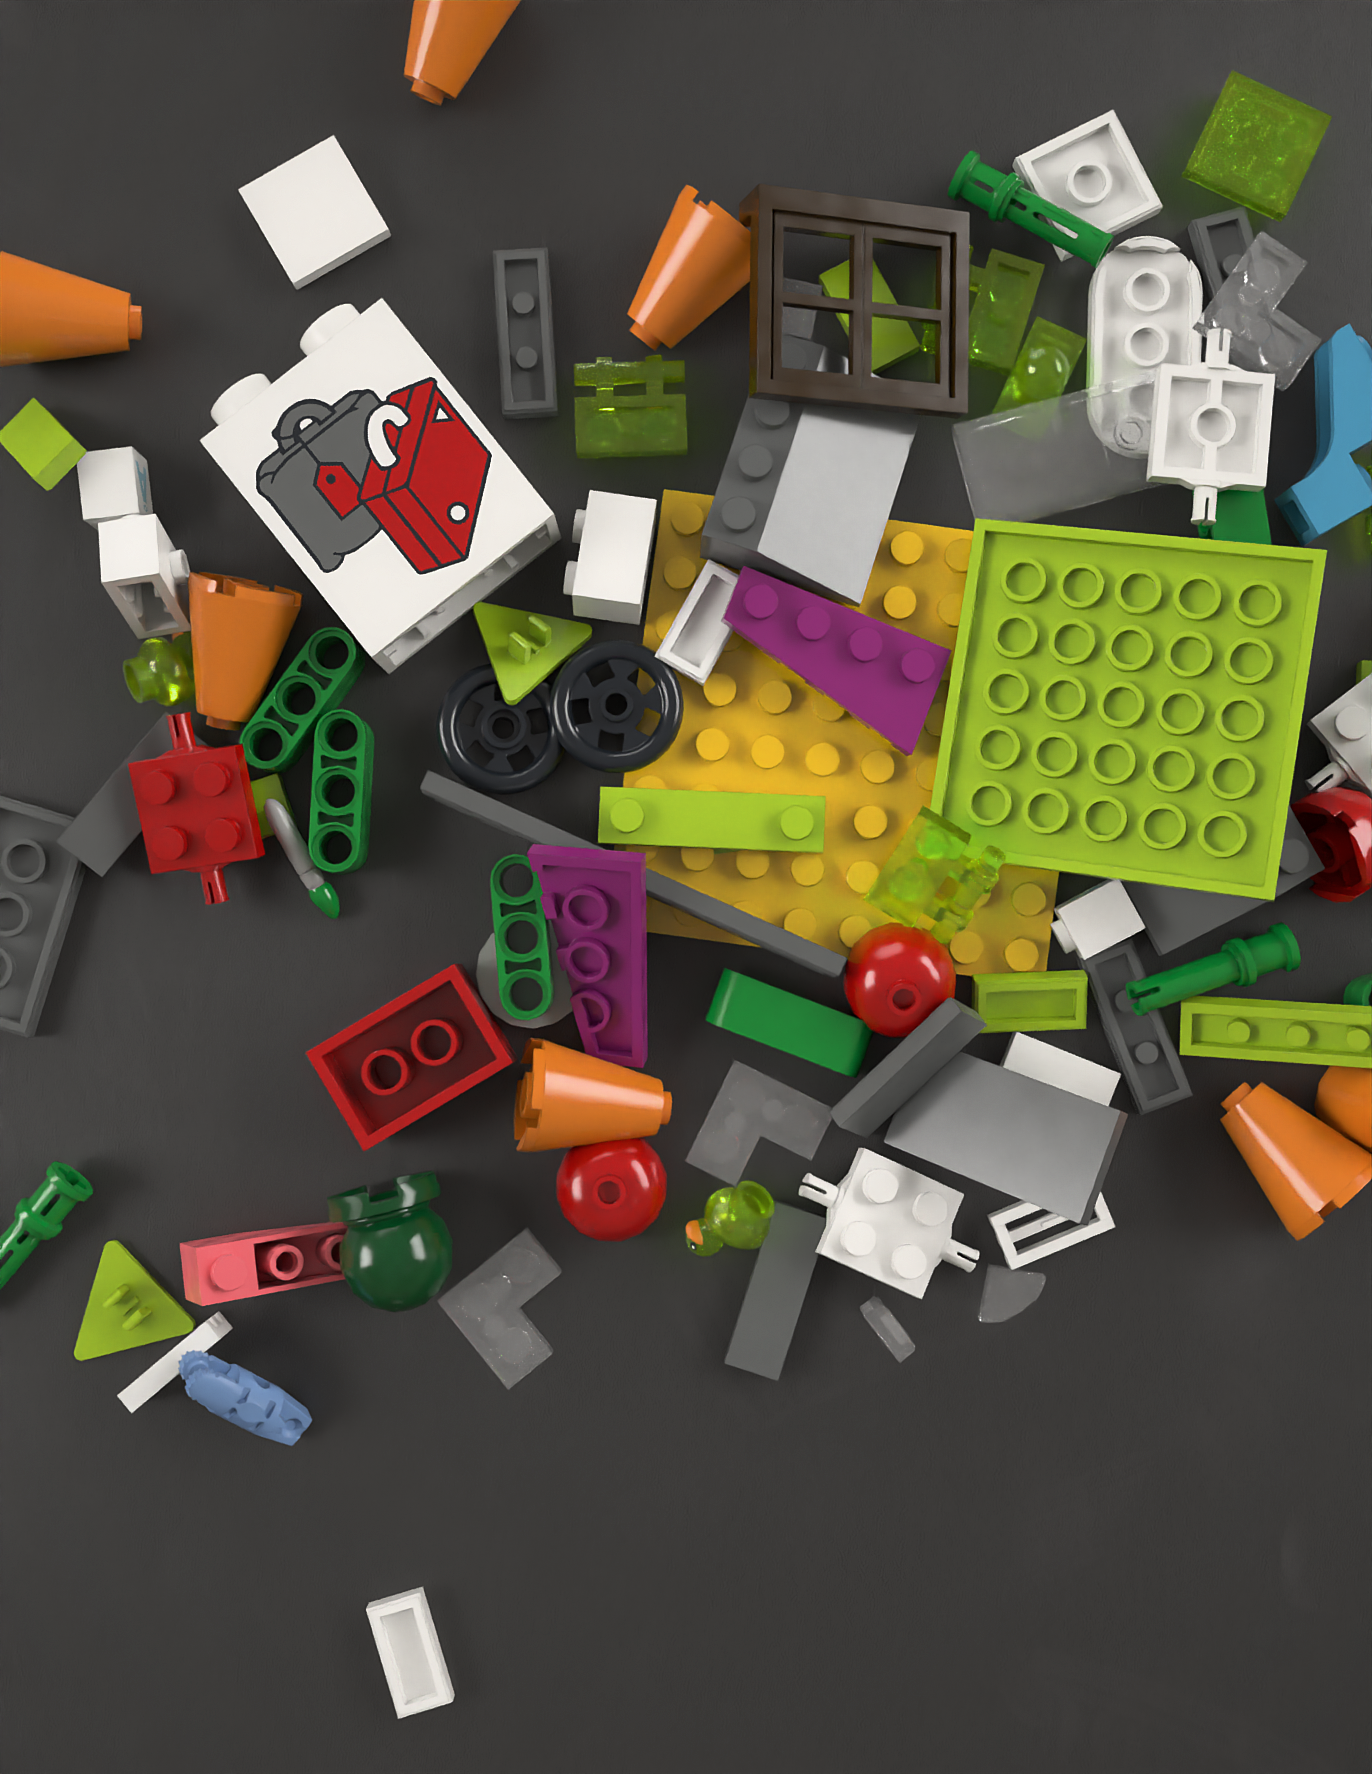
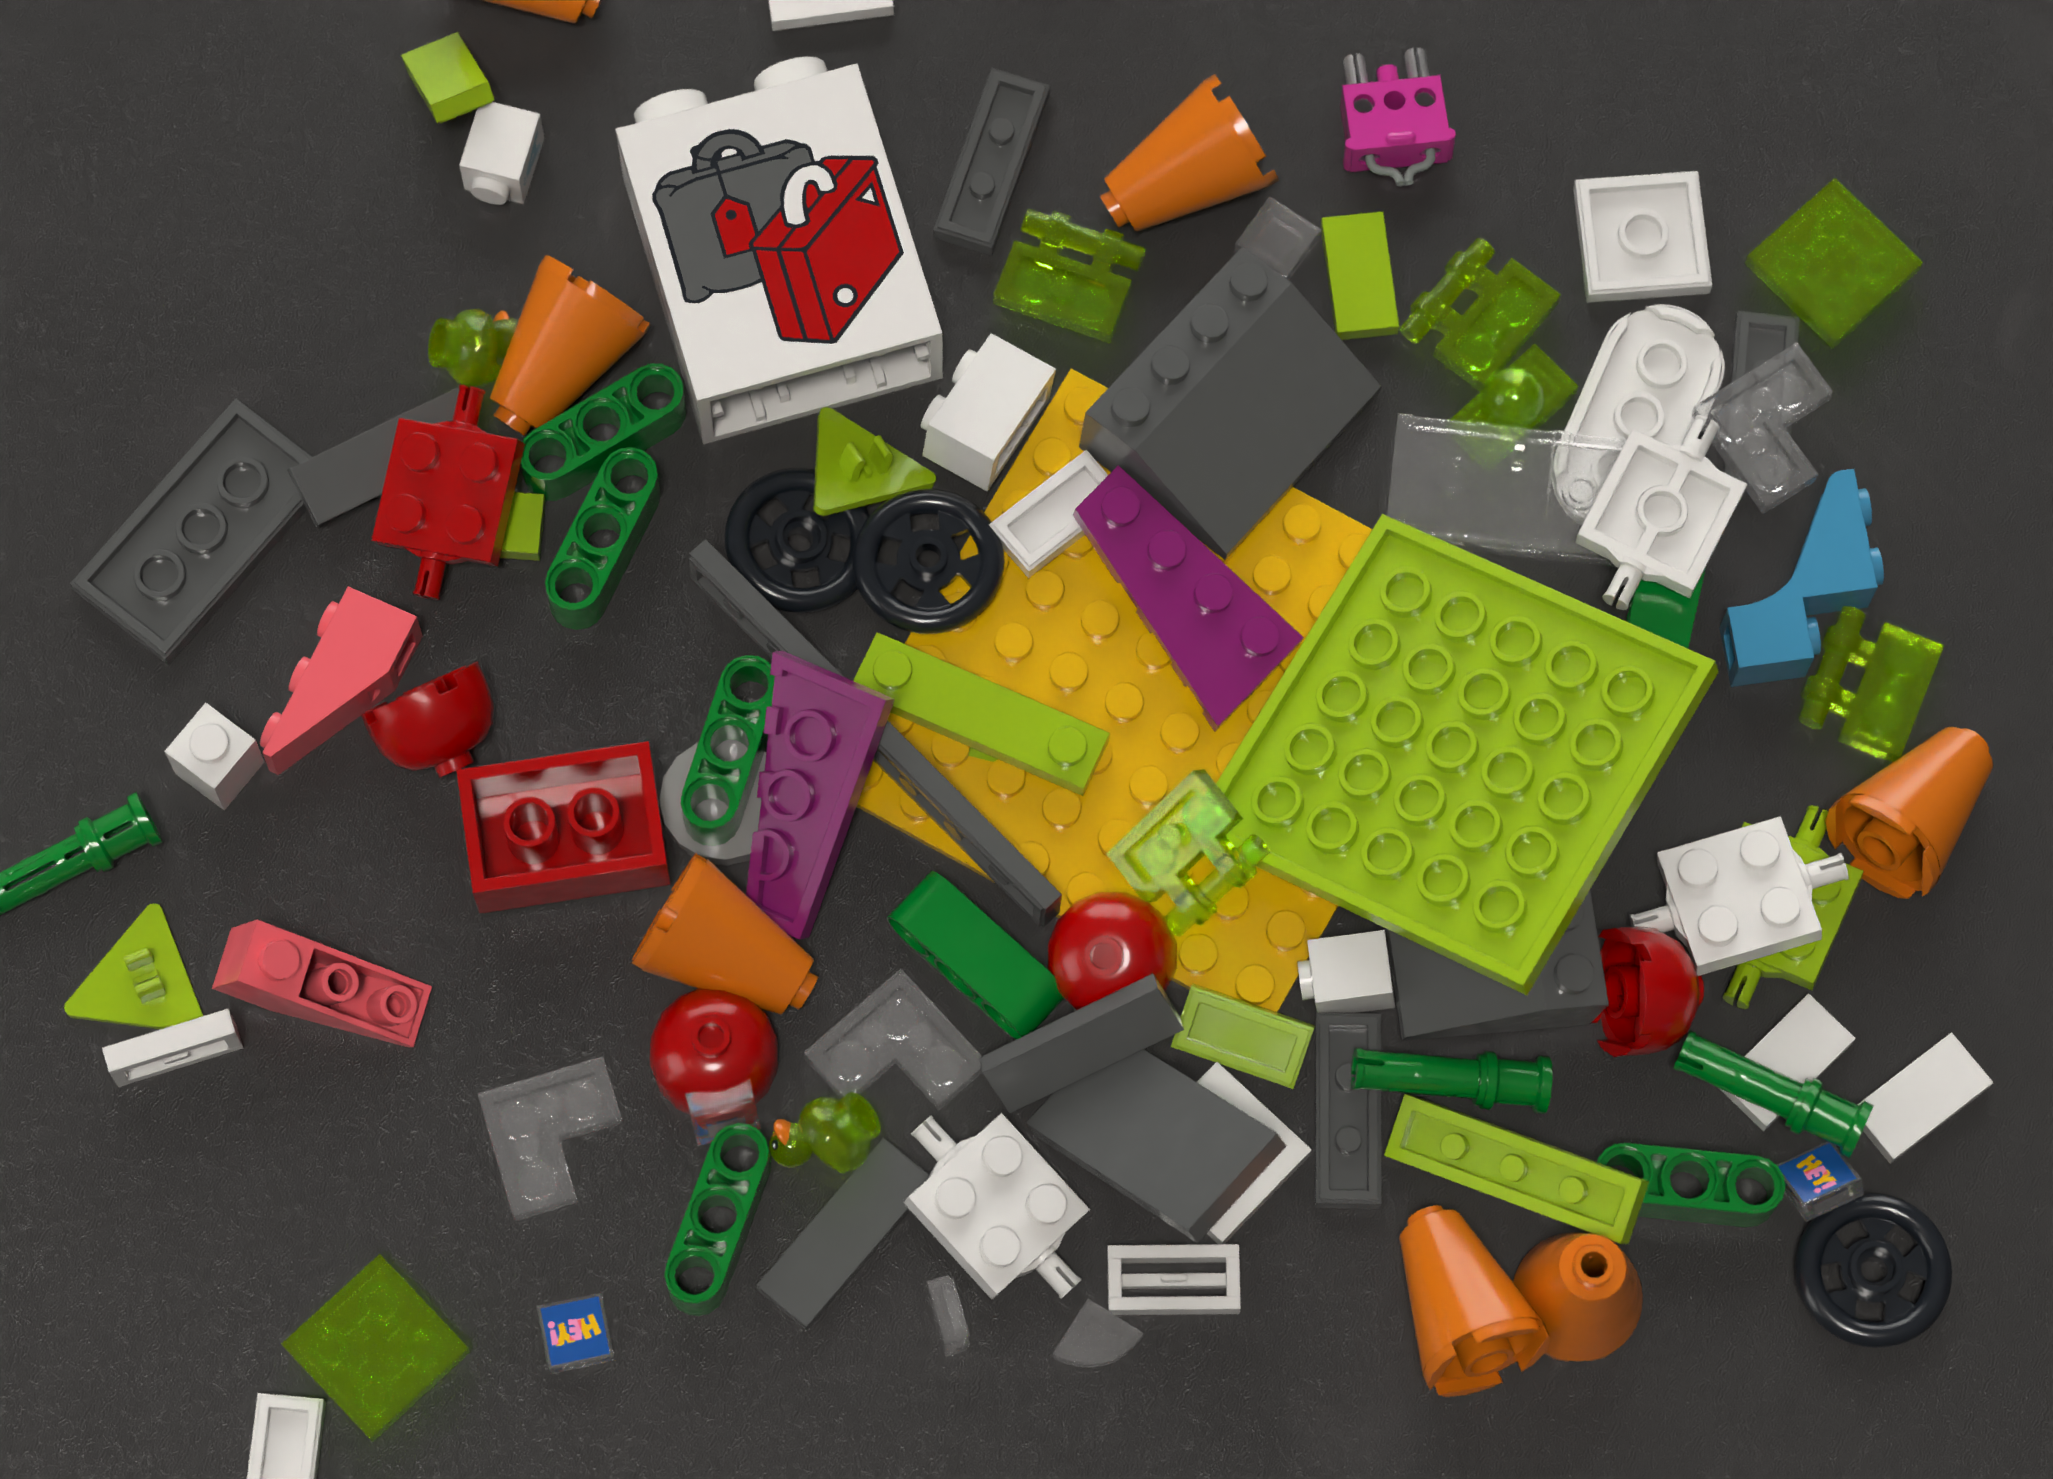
camera: 20 degrees right, 15 degrees down
white brick [98,514,191,639] -> none
medium blue hinge [178,1350,312,1446] -> none
light grey piece [264,799,340,919] -> none
dark green tile [327,1170,453,1313] -> none
dark brown window [739,184,970,419] -> none
green pin [947,150,1114,268] -> none
none -> white brick [164,703,265,811]
none -> coral slope [260,586,423,775]
none -> clear neon green tile [281,1254,470,1443]
none -> red cylinder [361,661,494,777]
none -> tile [537,1293,615,1374]
none -> green beam [665,1123,771,1316]
none -> clear tile [685,1079,761,1145]
none -> dark pink piece [1340,48,1456,186]

